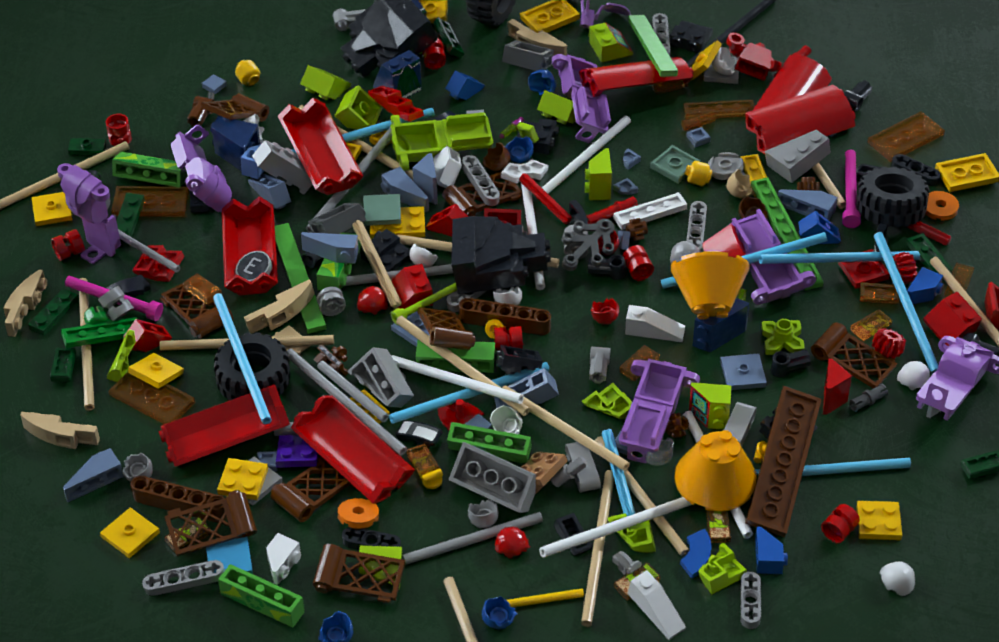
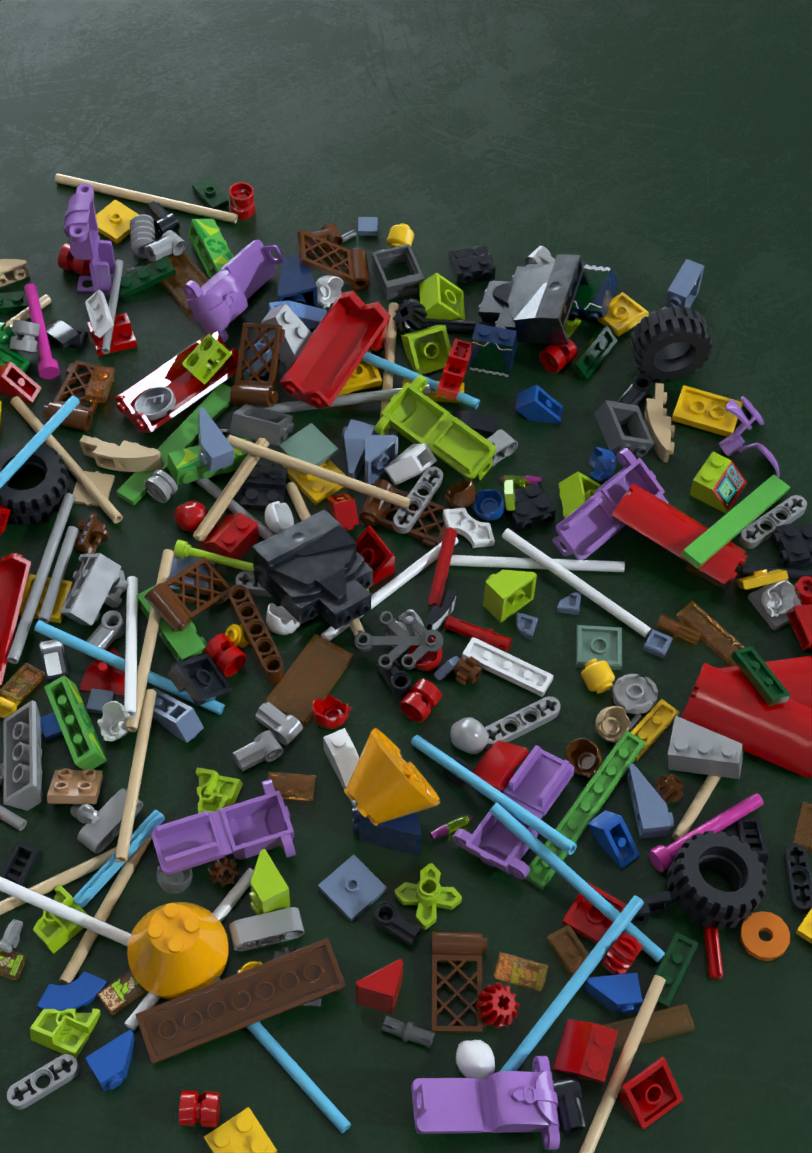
camera: 50 degrees right, 10 degrees up
none -> white tile [85,290,114,338]
none -> light grey piece [86,611,126,650]
none -> light grey piece [145,230,186,262]
none -> lime brick [182,333,232,384]
none -> tan piece [227,435,411,509]
none -> reddish brown piece [230,323,285,407]
none -> light grey piece [255,702,303,746]
none -> clear orange tile [265,634,353,726]
none -> dark grey window [372,244,425,300]
none -> black gear [393,298,428,333]
none -> black axle [418,318,495,333]
none -> black plate [448,245,496,284]
none -> white piece [502,528,651,637]
none -> black piece [617,374,652,406]
none -> dark green plate [731,646,791,706]

